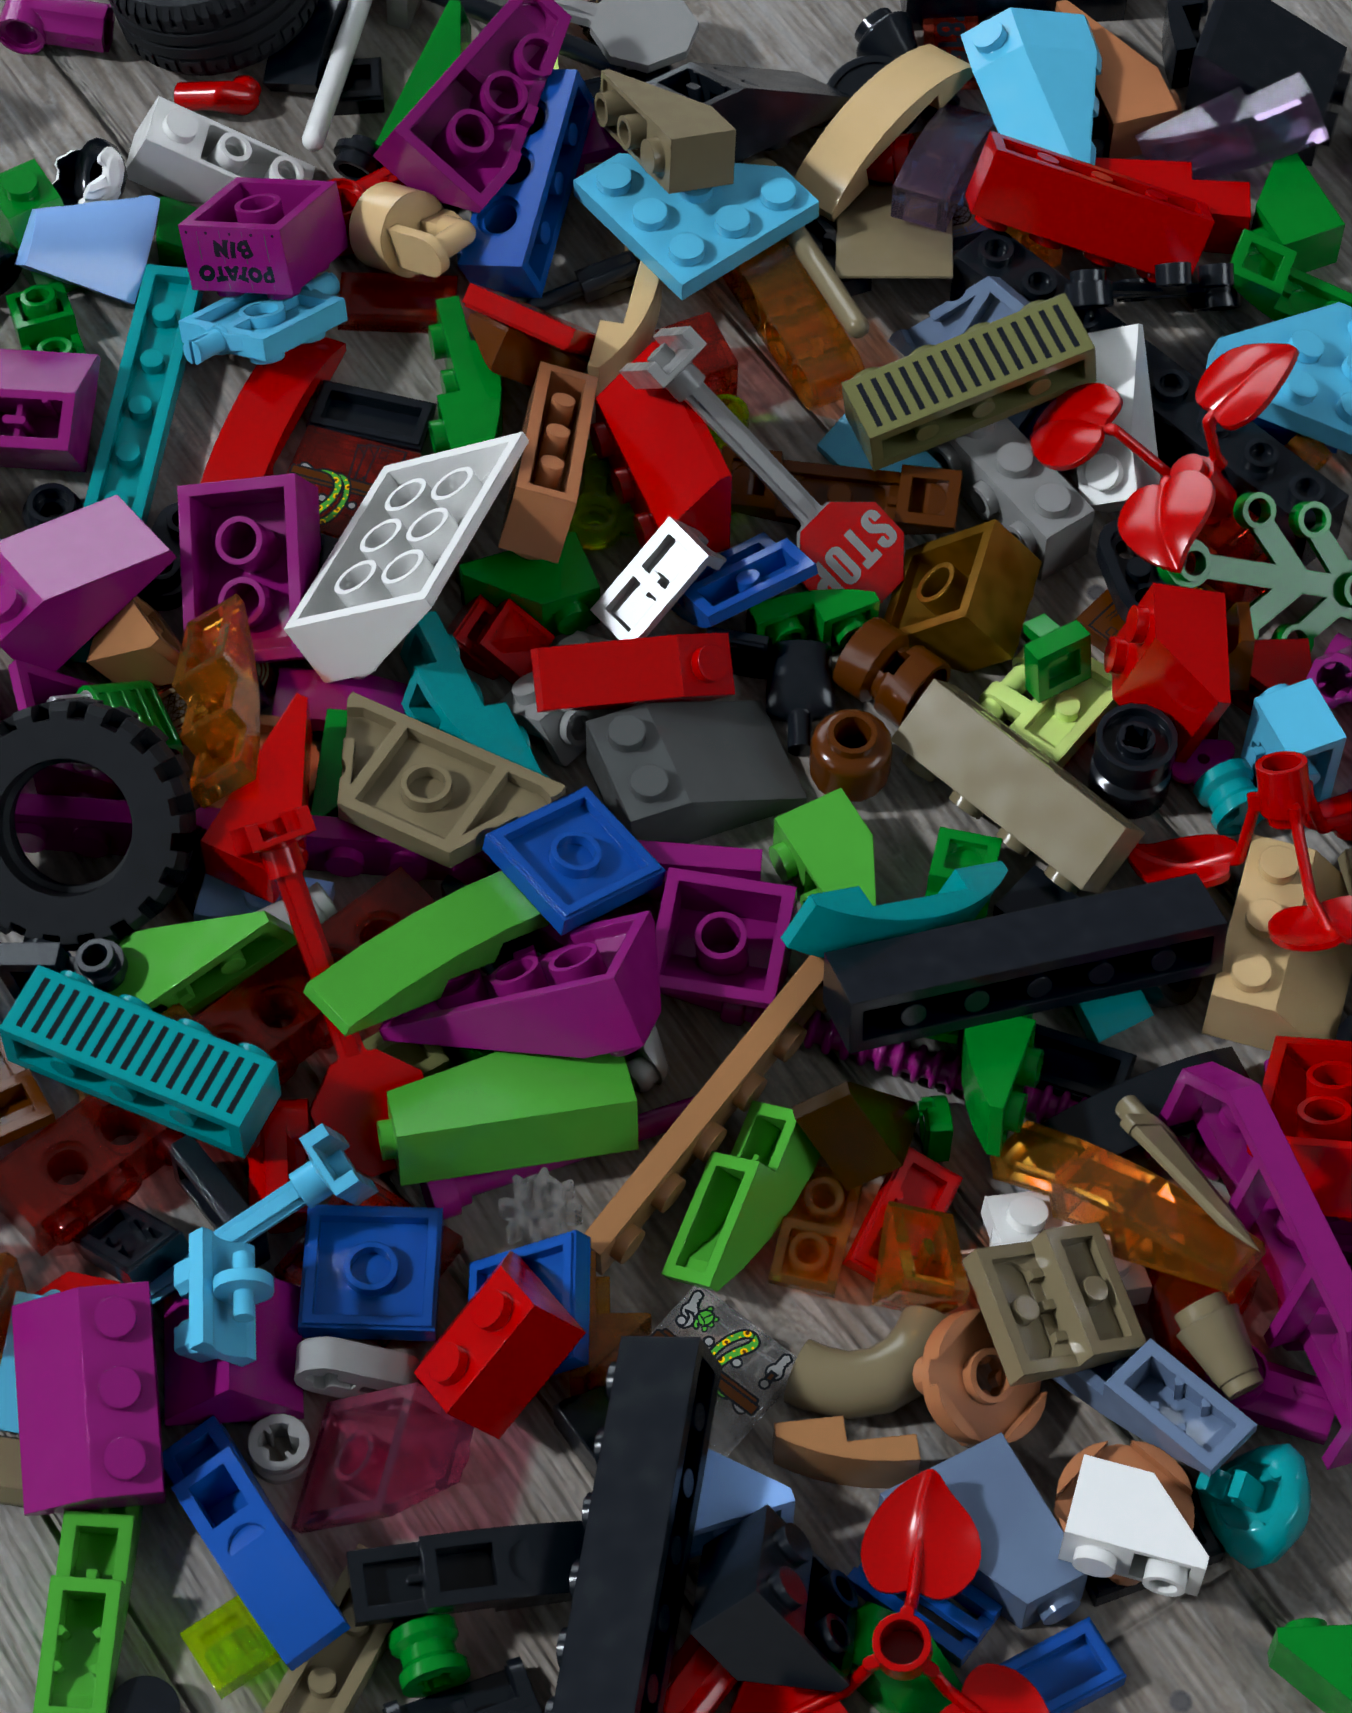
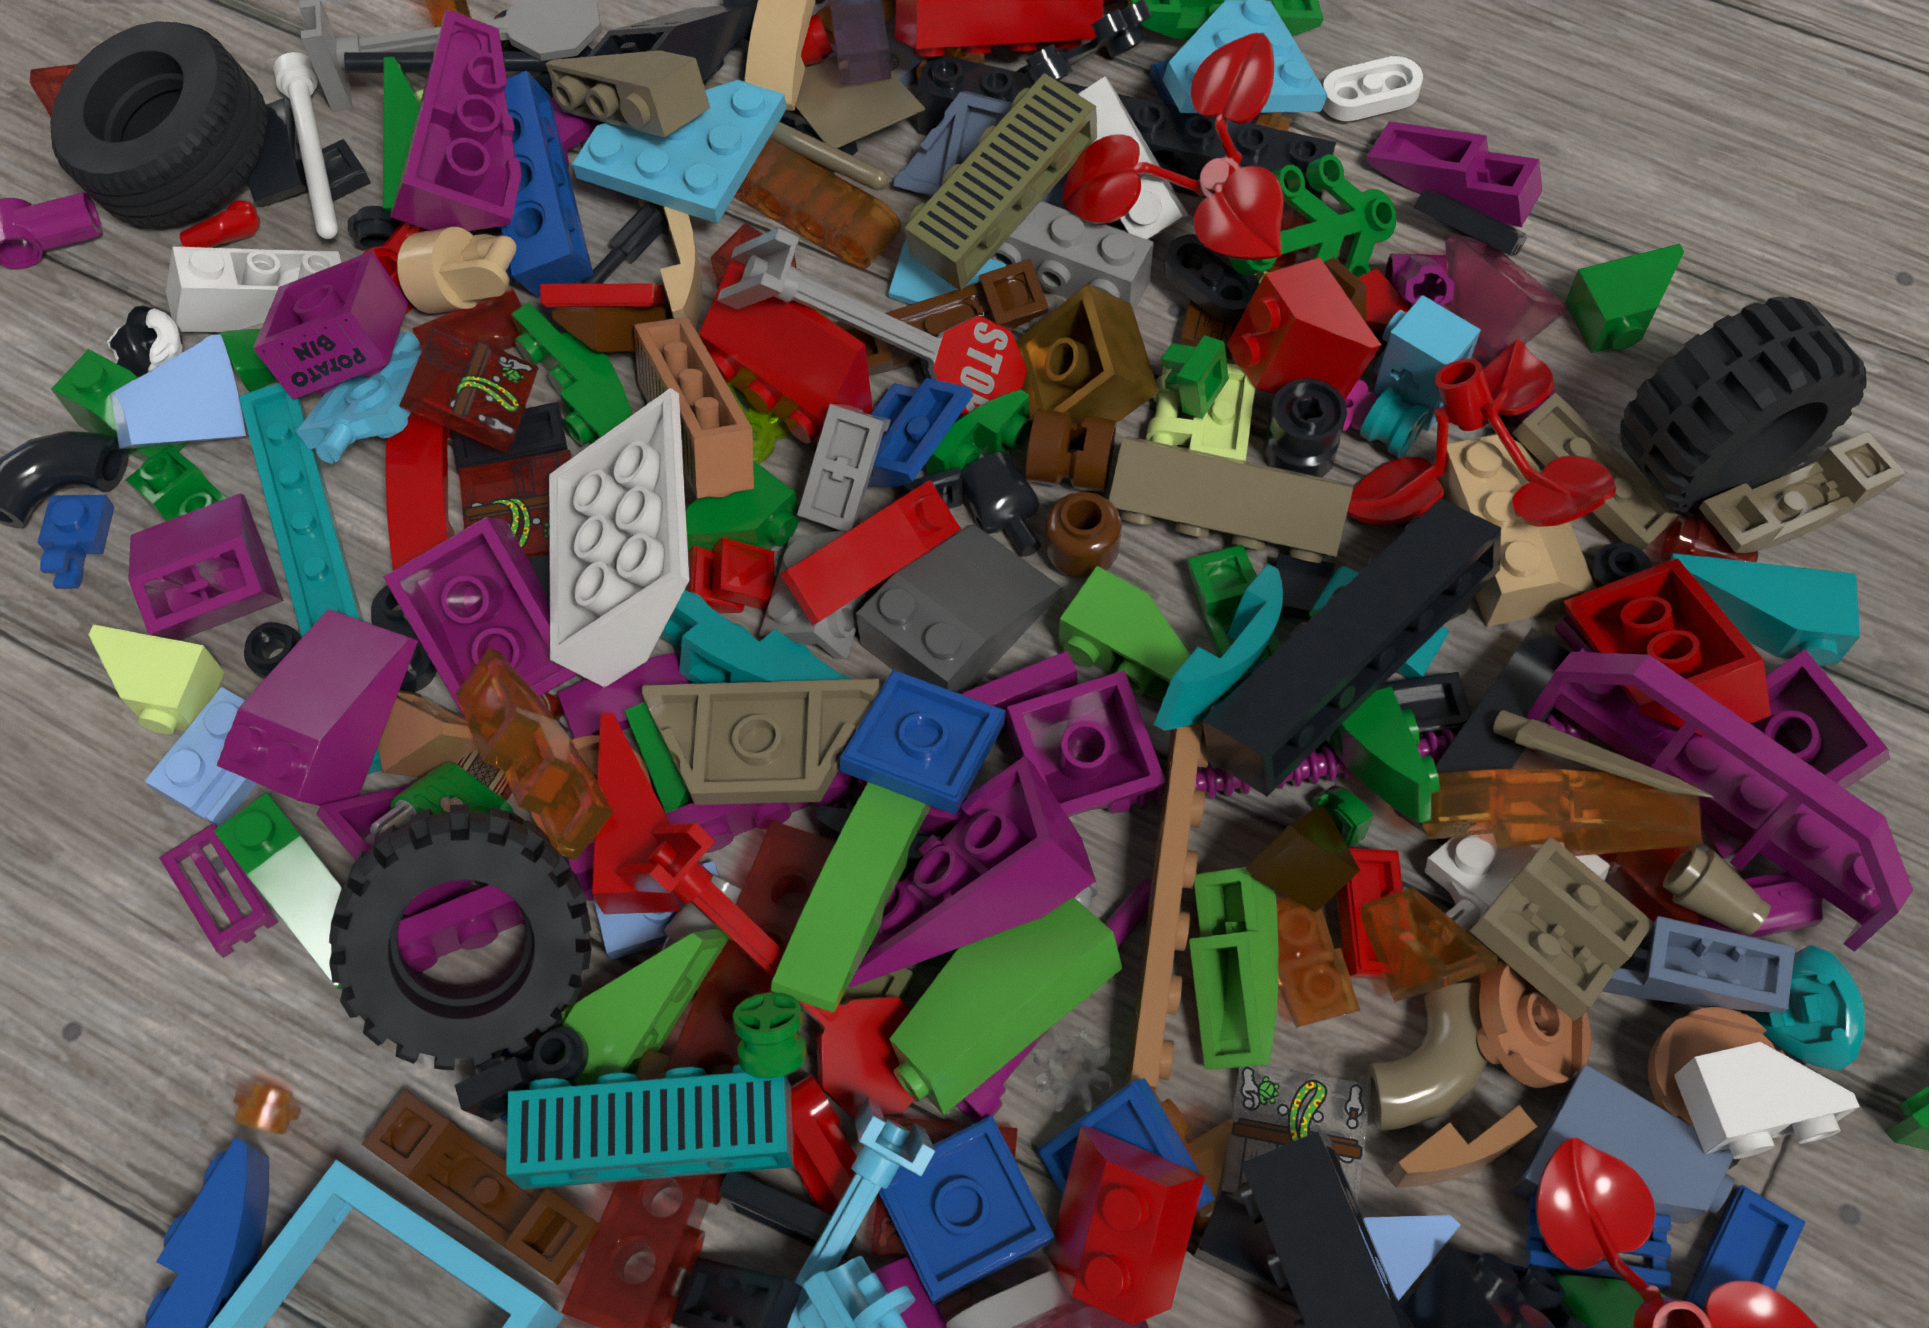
camera: 25 degrees left, 5 degrees up
none -> clear red tile [399,319,539,453]
none -> green wheel [733,992,807,1078]

